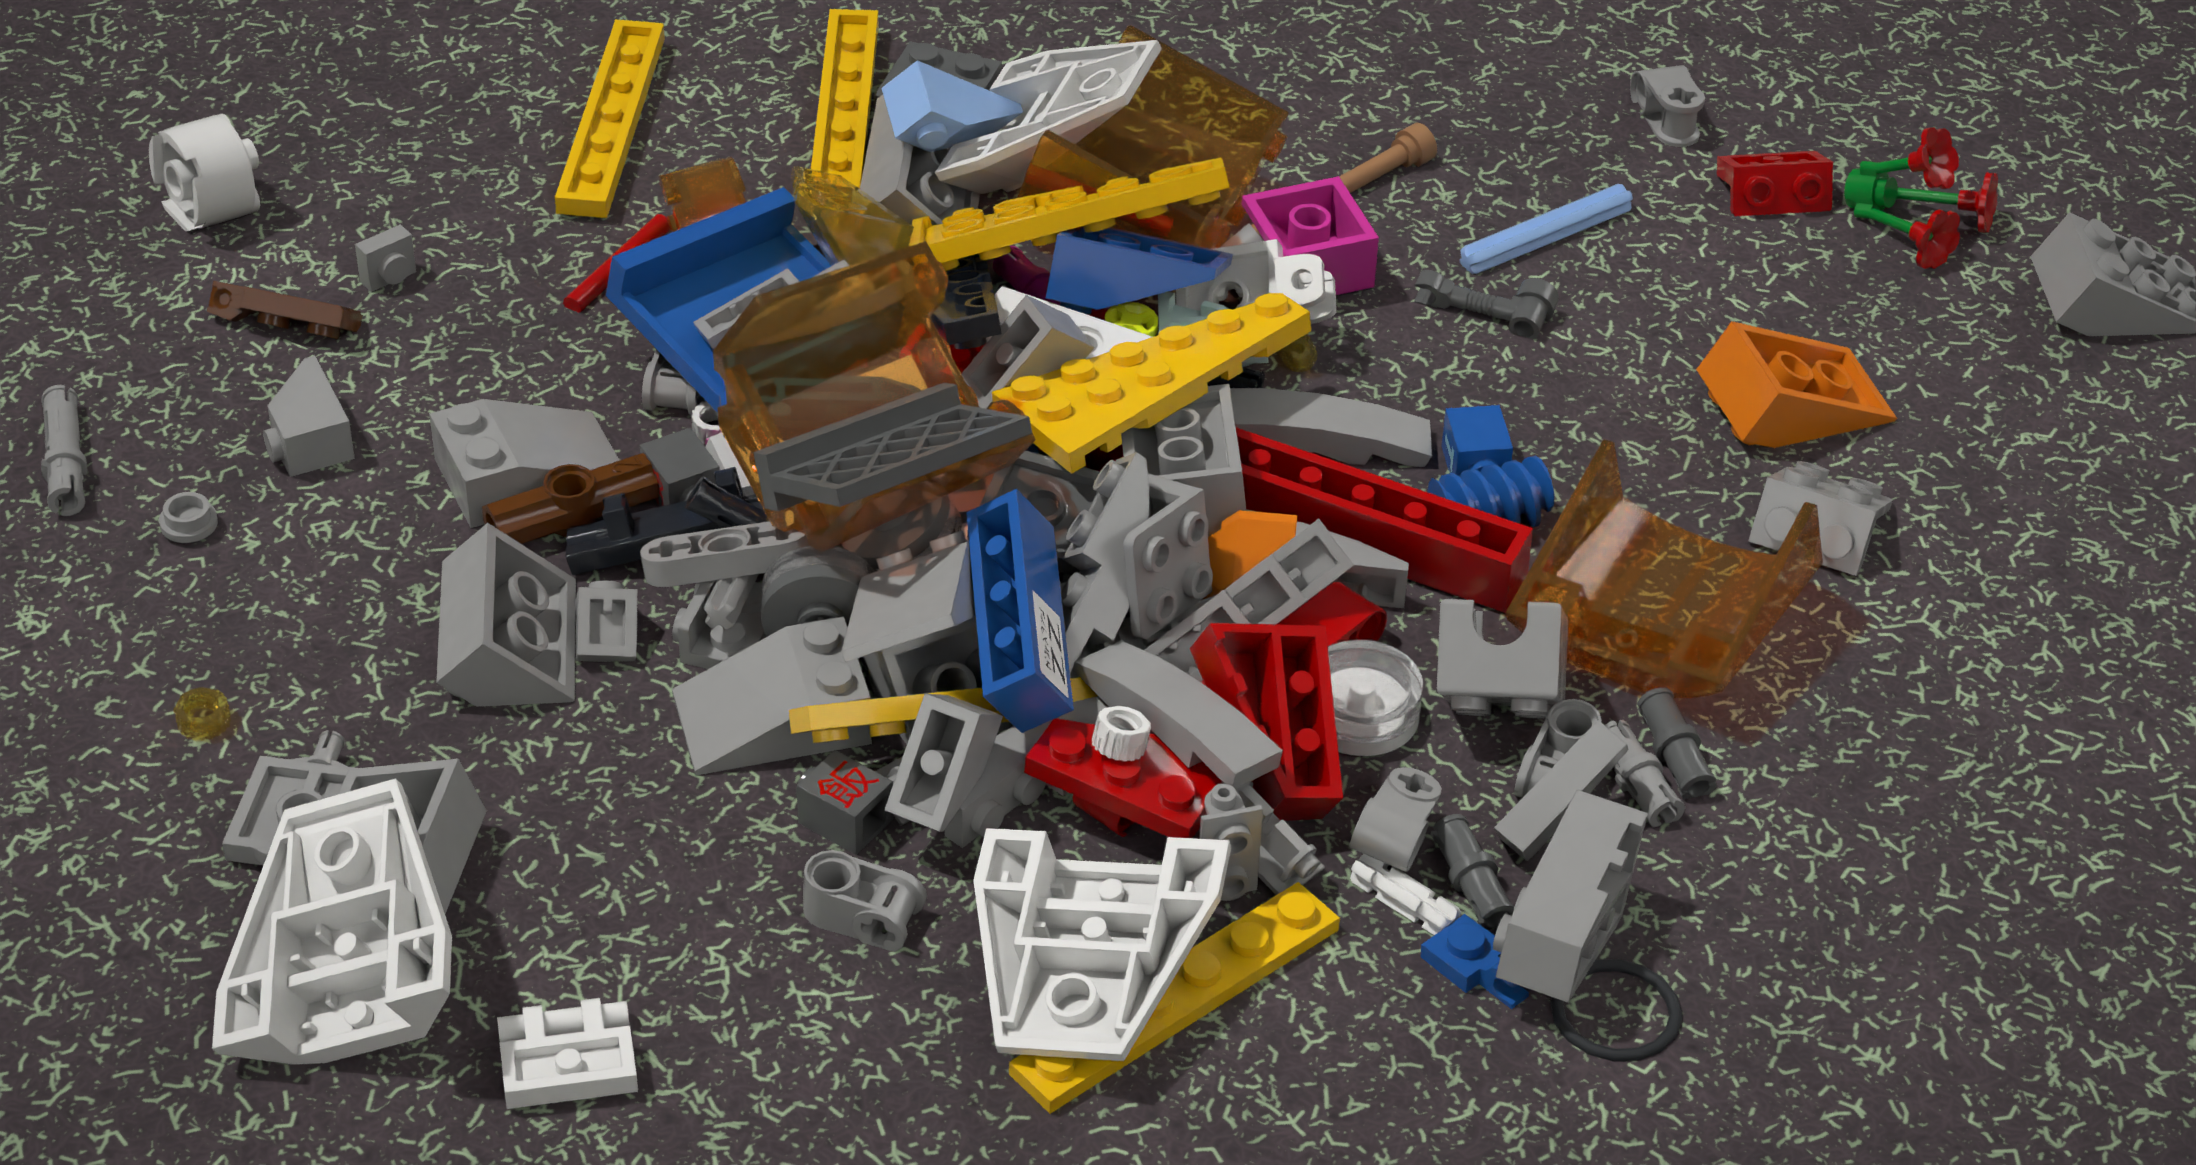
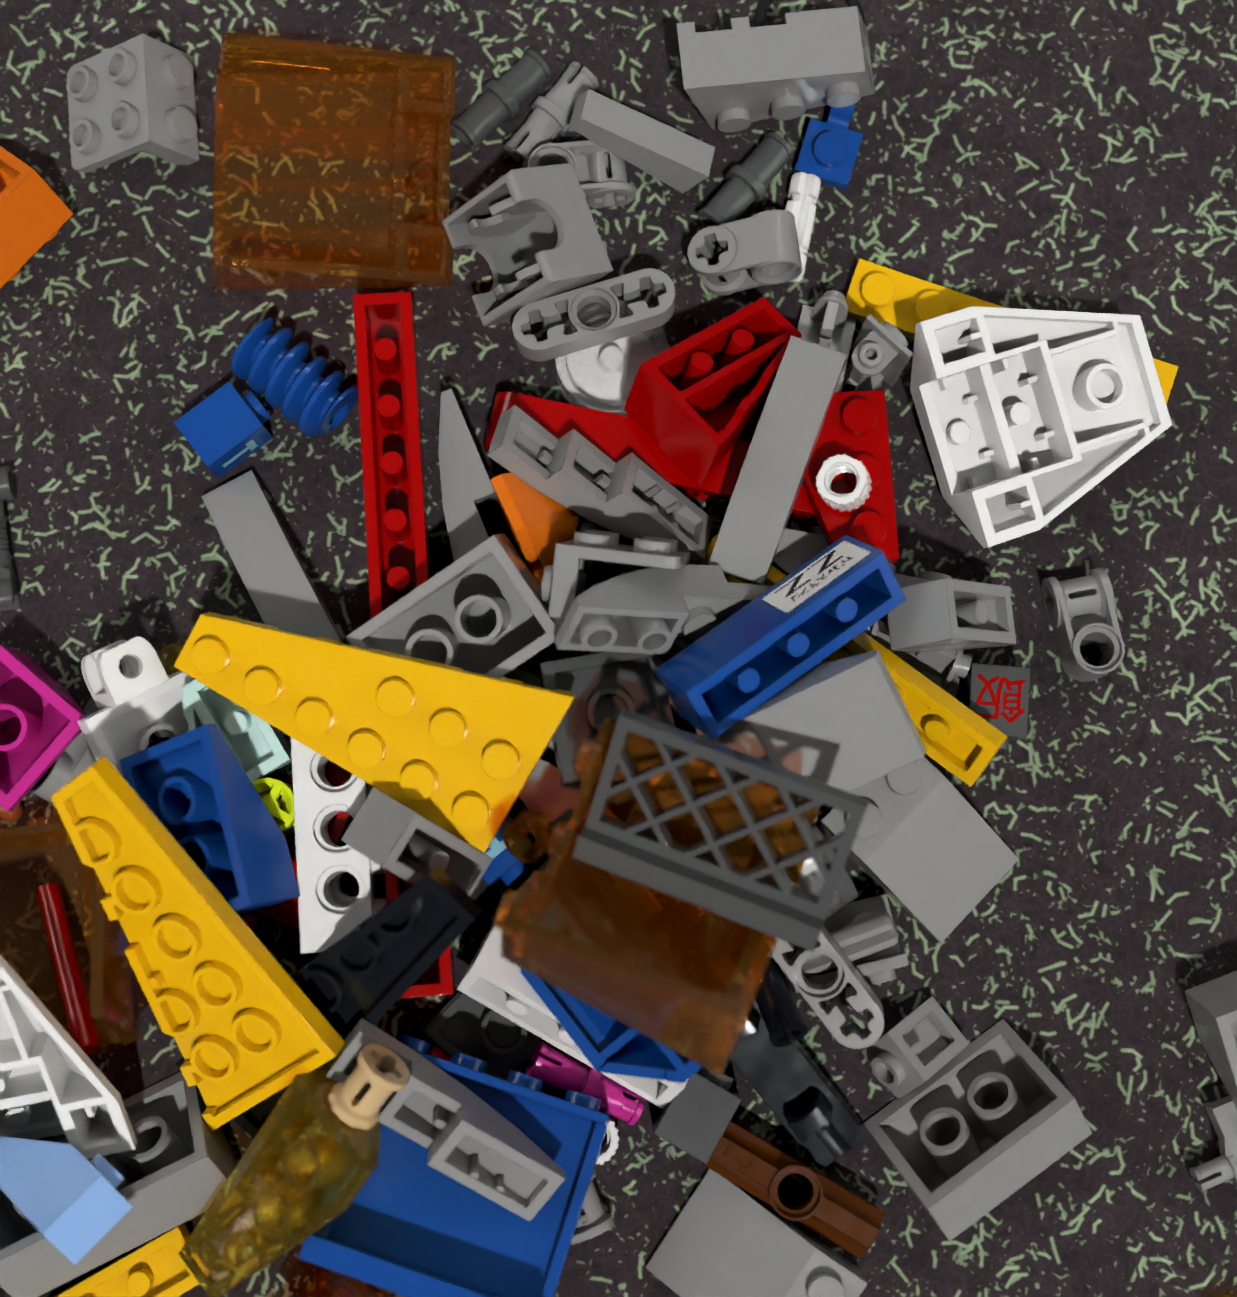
camera: 120 degrees left, 40 degrees up
none -> tan bush [328,1043,410,1130]
none -> light grey beam [512,268,675,362]

